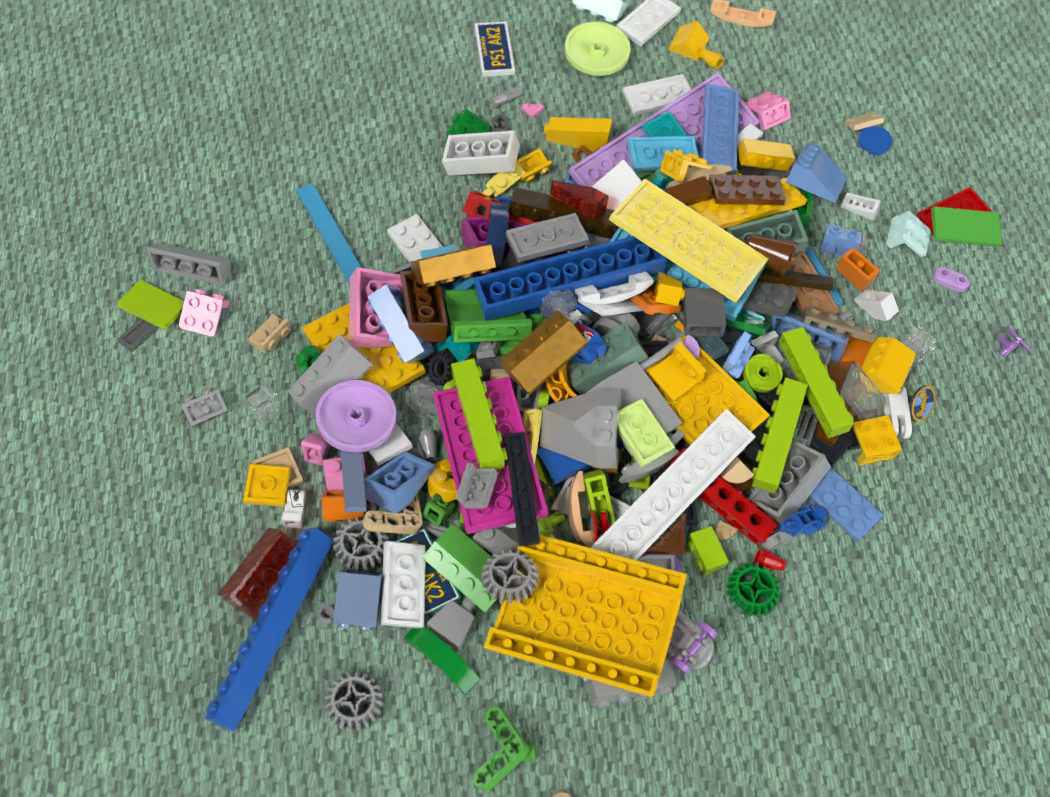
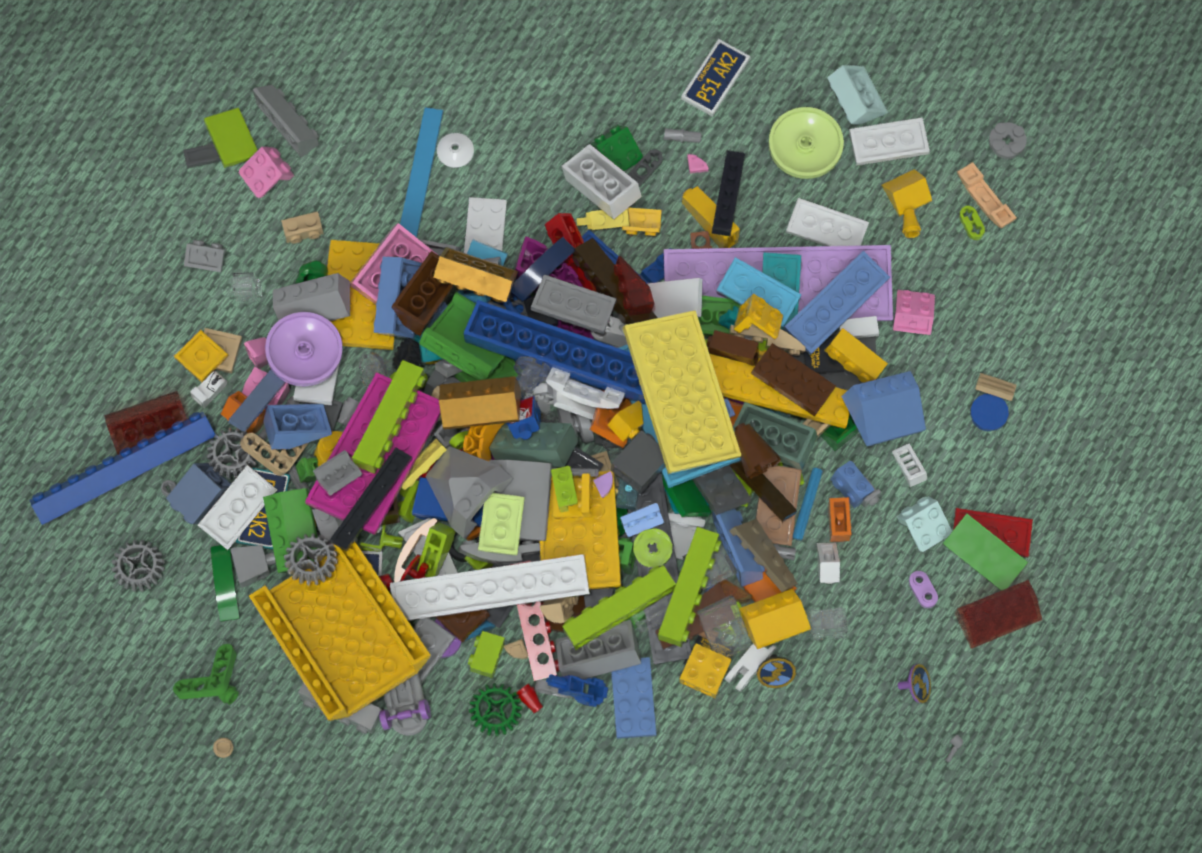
camera: 45 degrees right, 10 degrees up
none -> white dish [437,133,474,168]
none -> lime bracket [551,466,578,513]
none -> black tile [712,150,745,236]
none -> clear red slope [955,580,1042,649]
none -> lime beam [959,206,985,240]

